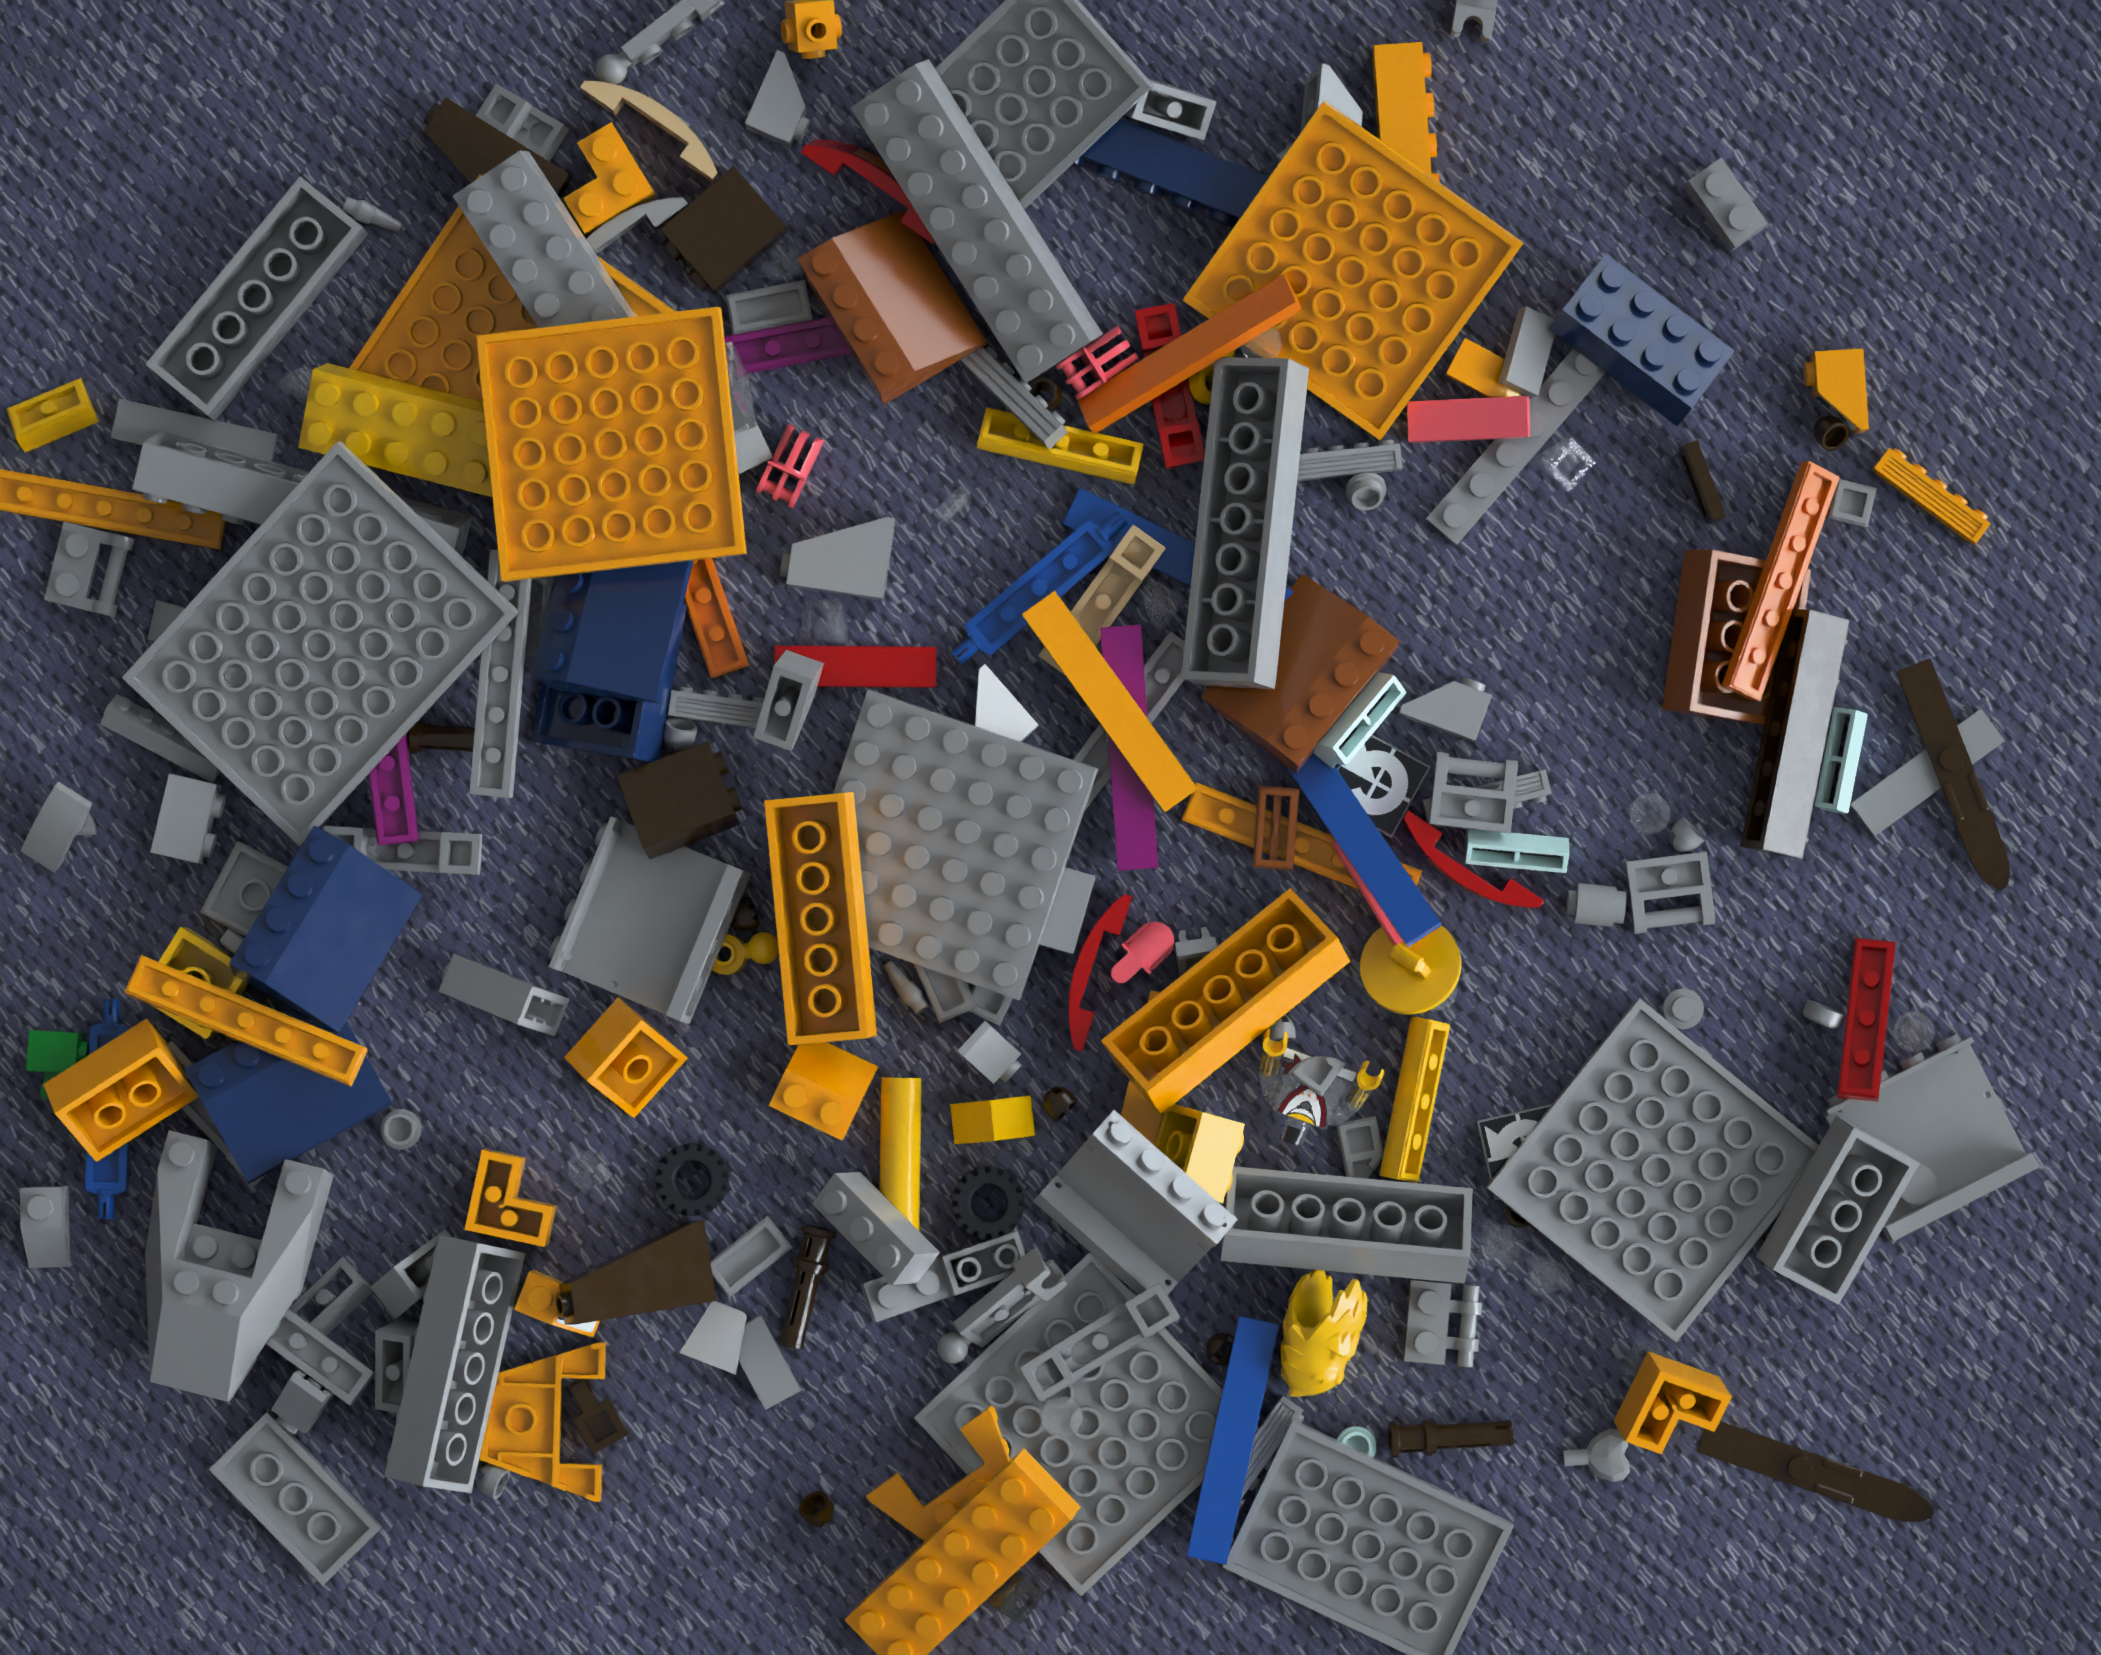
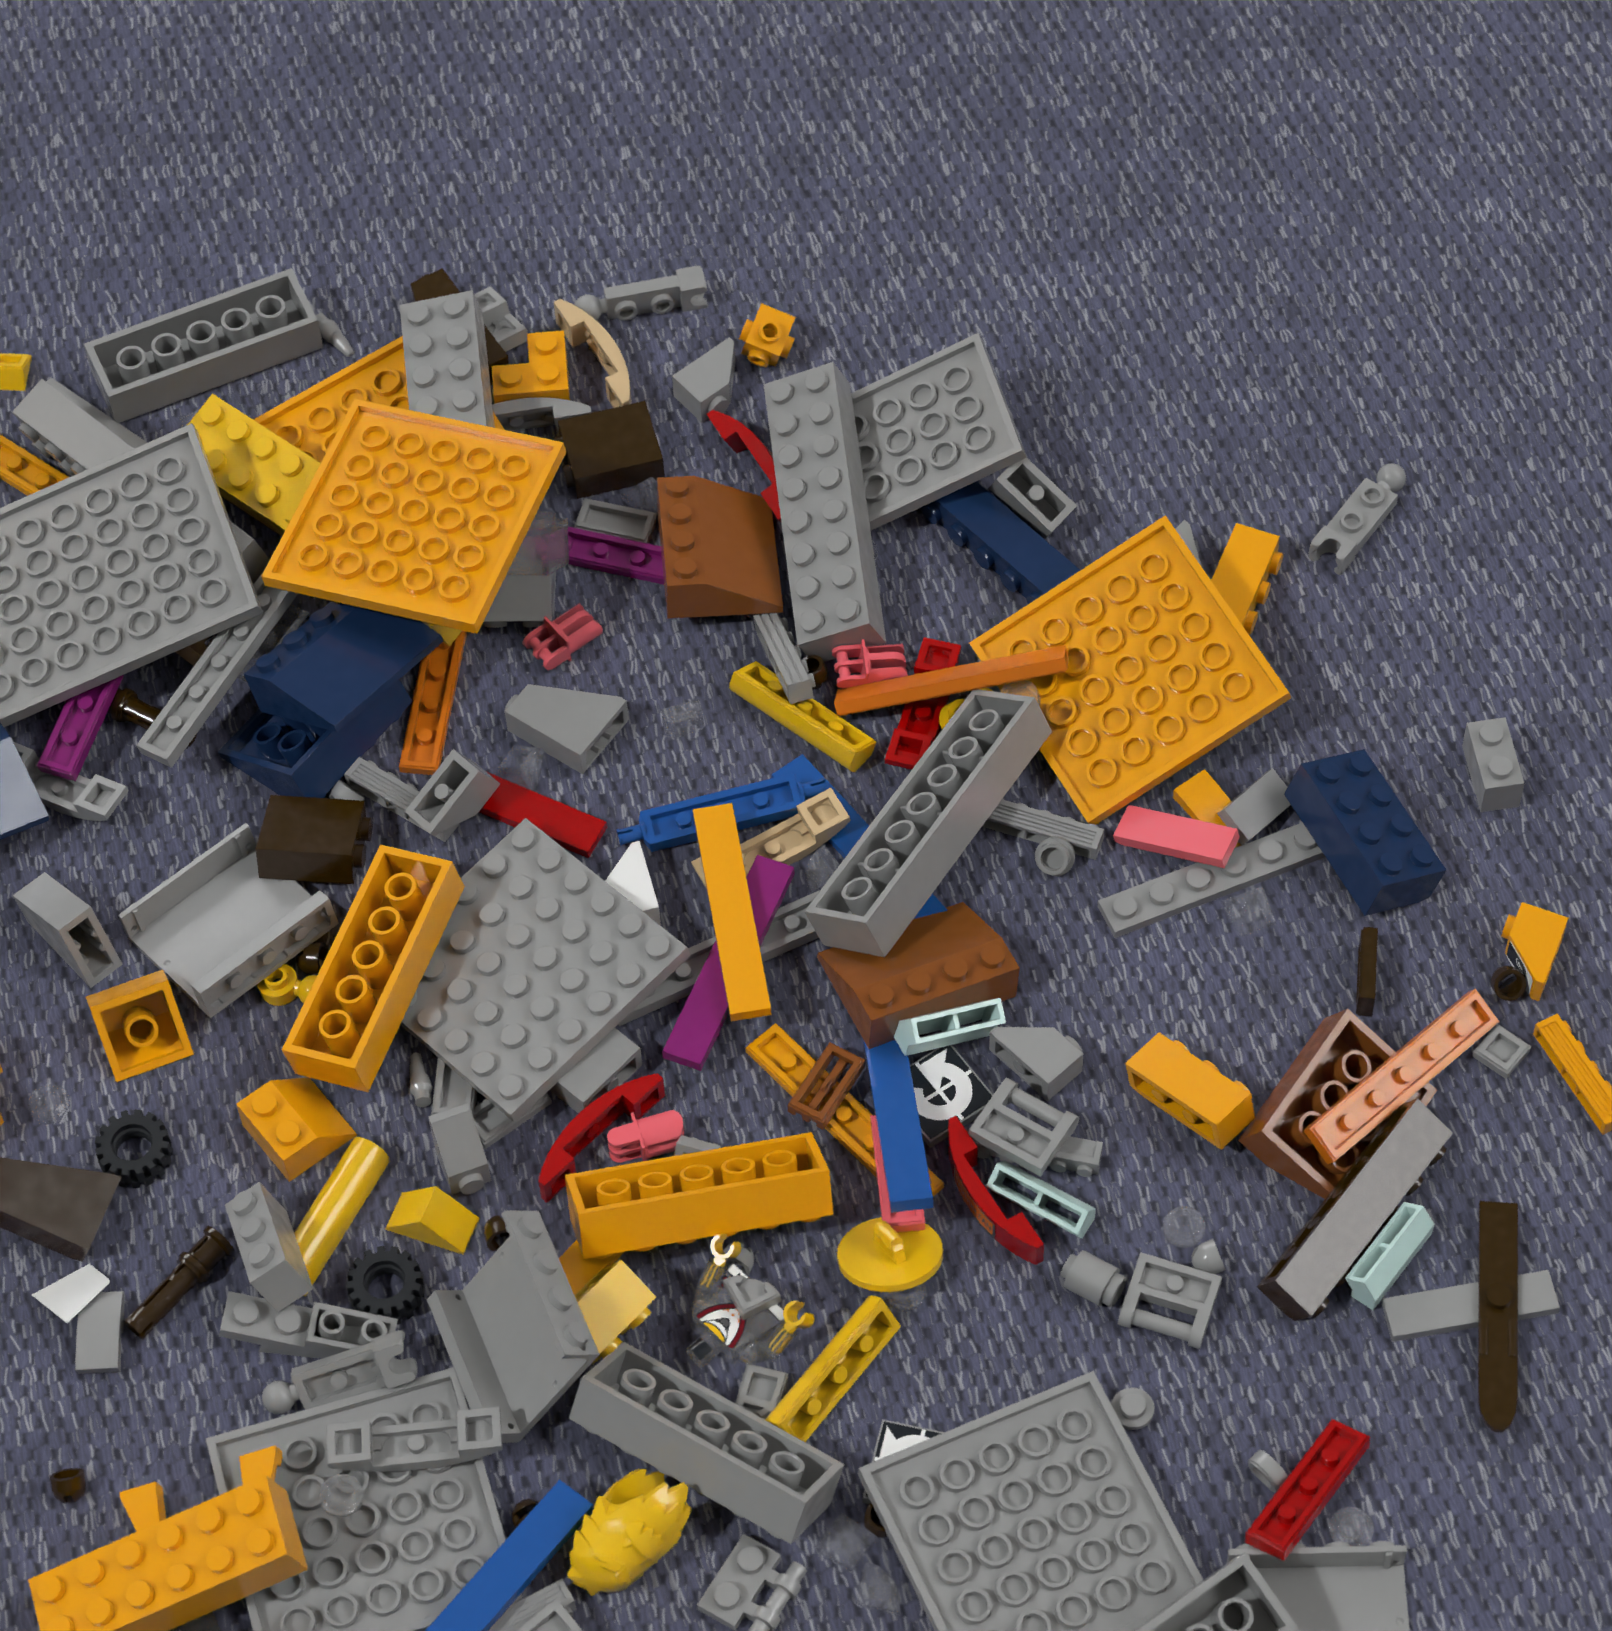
camera: 30 degrees right, 30 degrees down
light grey tile [710,1216,793,1298] -> none
none -> light orange brick [1125,1032,1255,1150]

